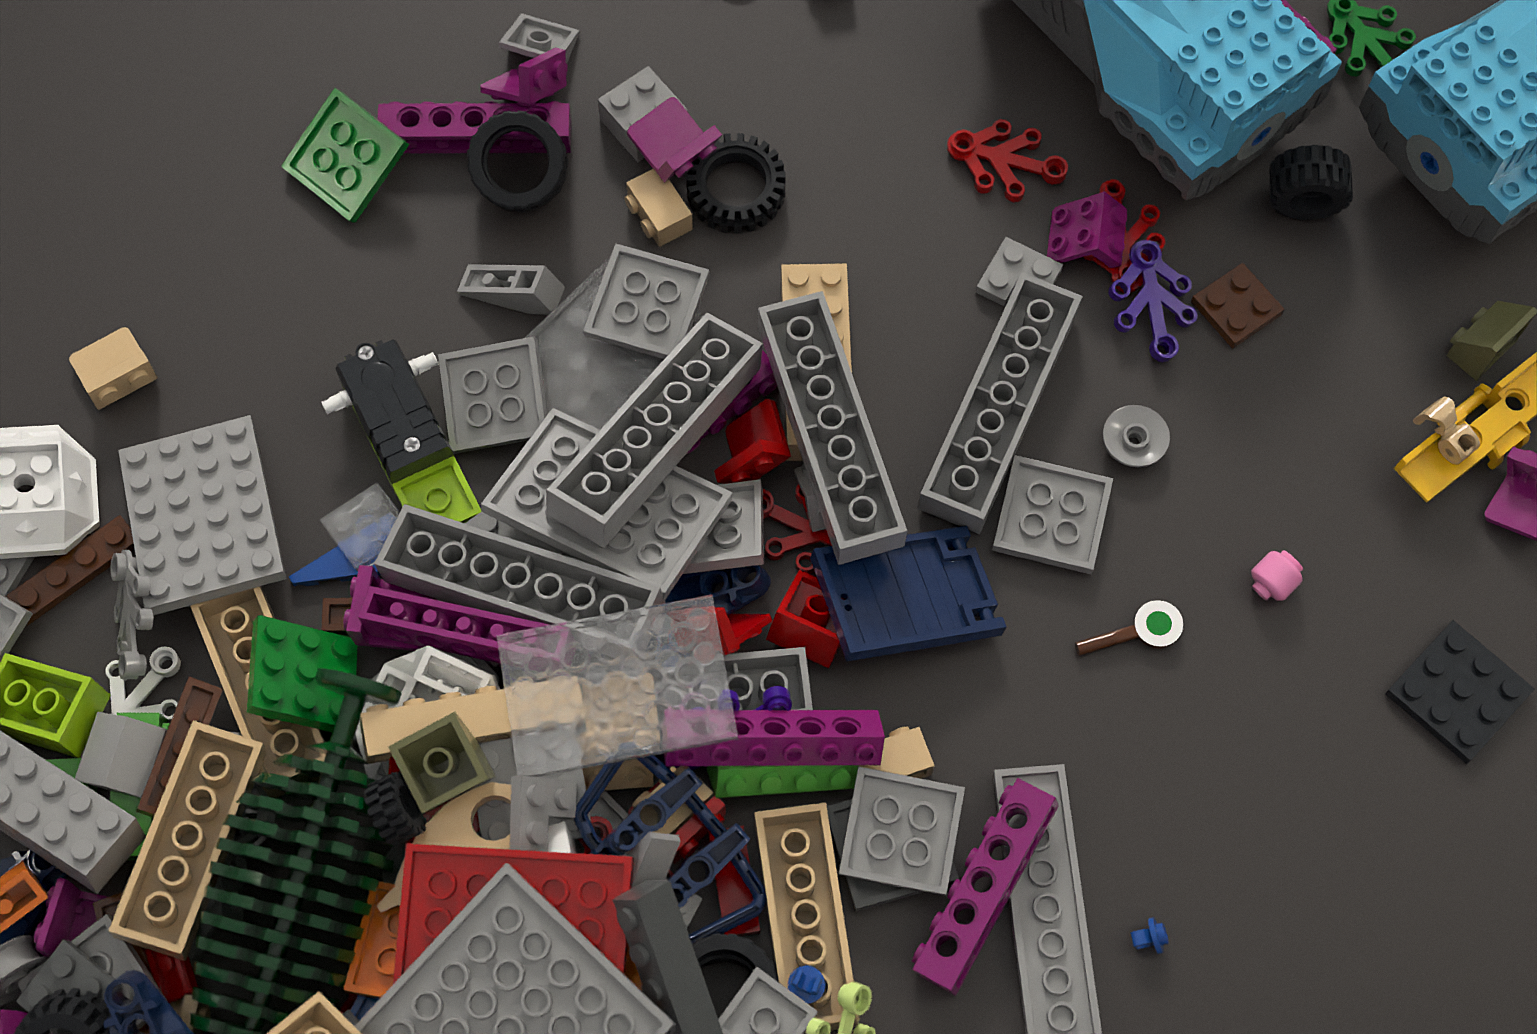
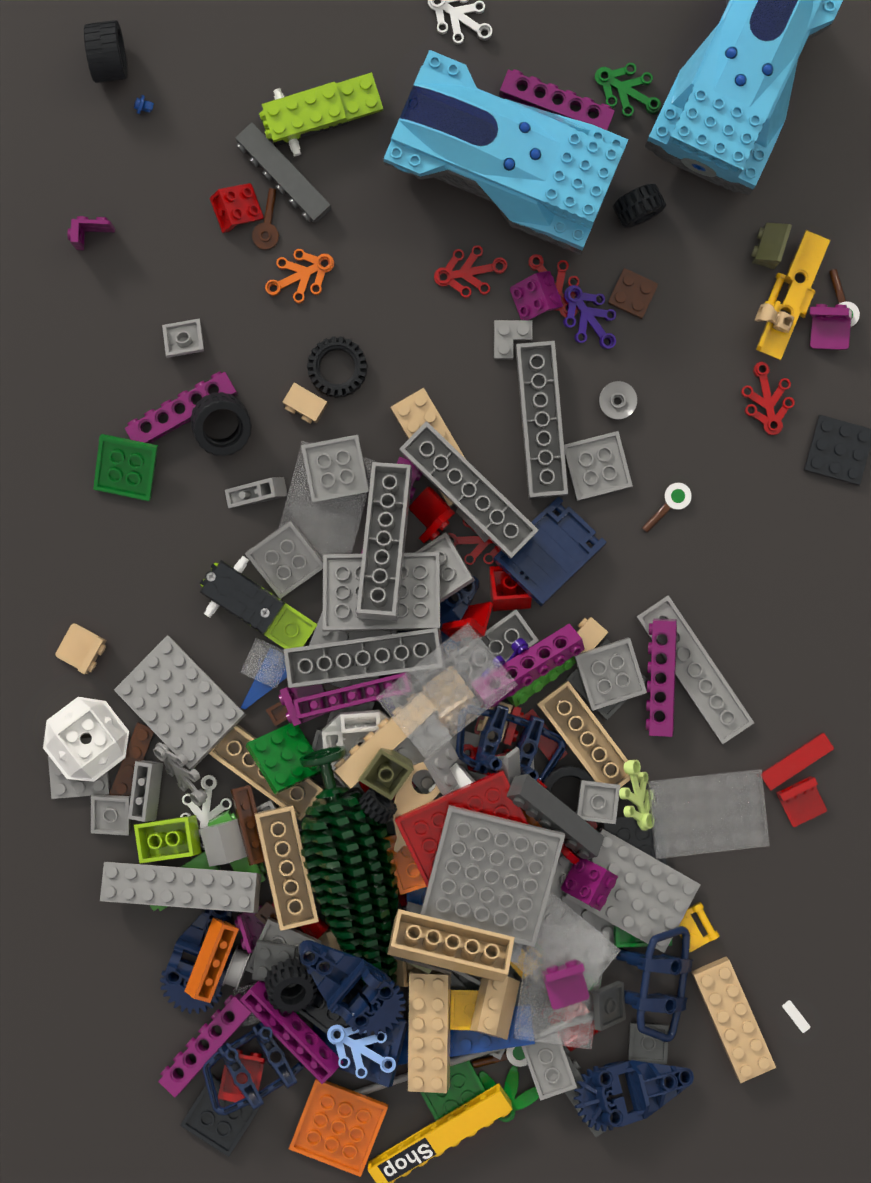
camera: 30 degrees left, 20 degrees up
magenta bracket [480,47,568,106] -> none
light grey brick [598,66,687,162] -> none
magenta bracket [627,97,722,183] -> none
blue plate [788,966,825,1004] -> none
blue plate [1130,917,1169,954] -> none
bright pink head [1251,550,1303,601] -> none
none -> light grey brick [128,760,163,822]
none -> orange plant [265,249,334,304]
none -> red plant [741,362,795,435]

